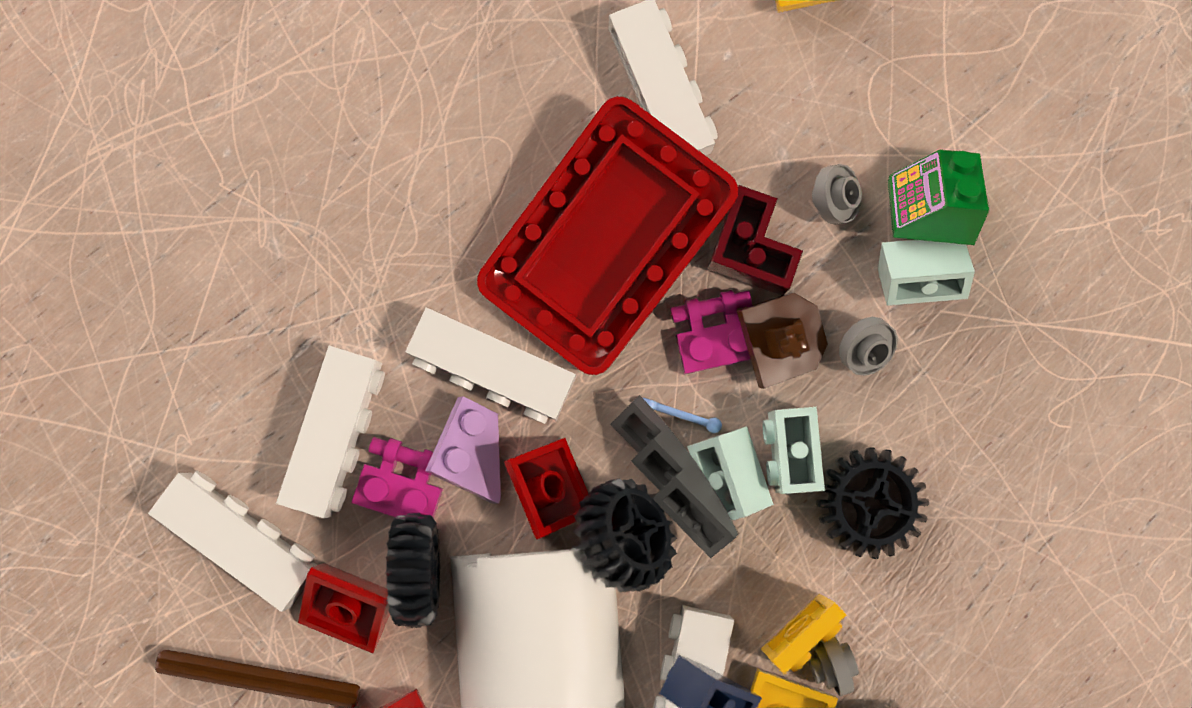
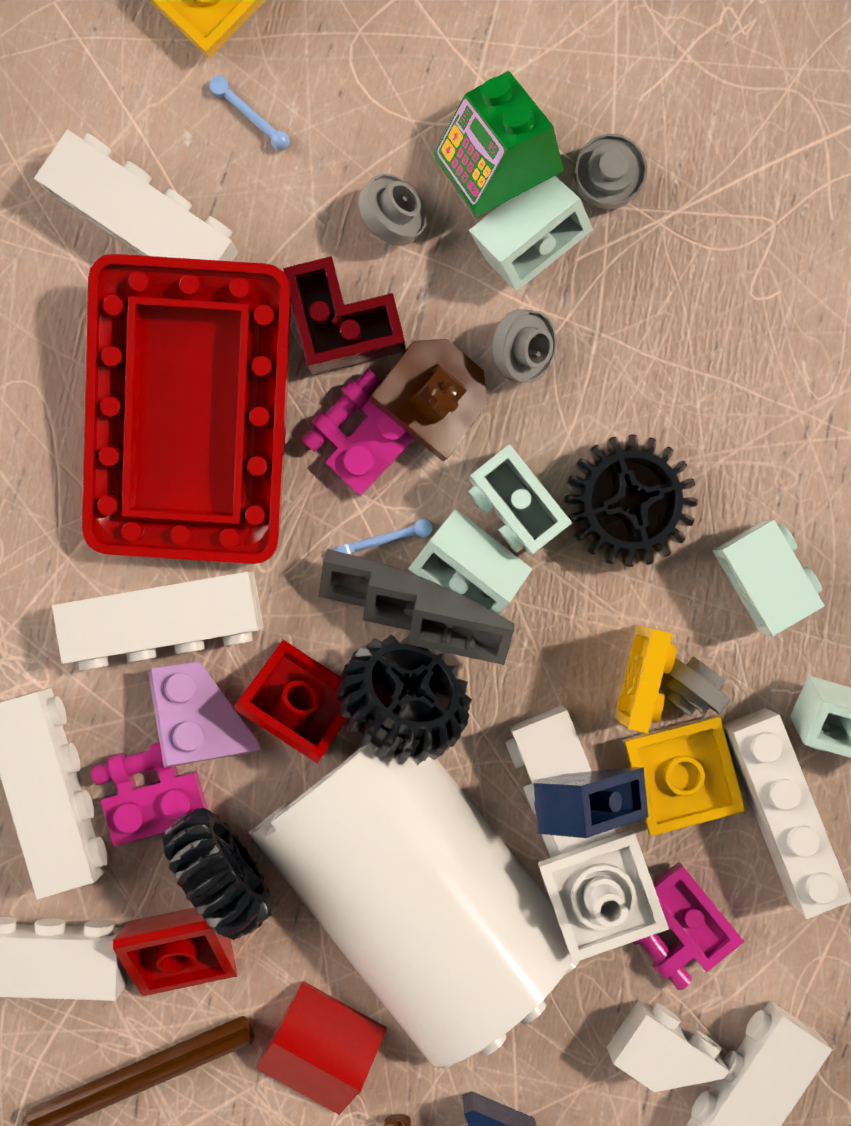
camera: 25 degrees left, 5 degrees up
none -> light blue hinge [209,75,290,150]
none -> light grey plate [574,133,647,210]
none -> light aqua brick [712,520,825,636]

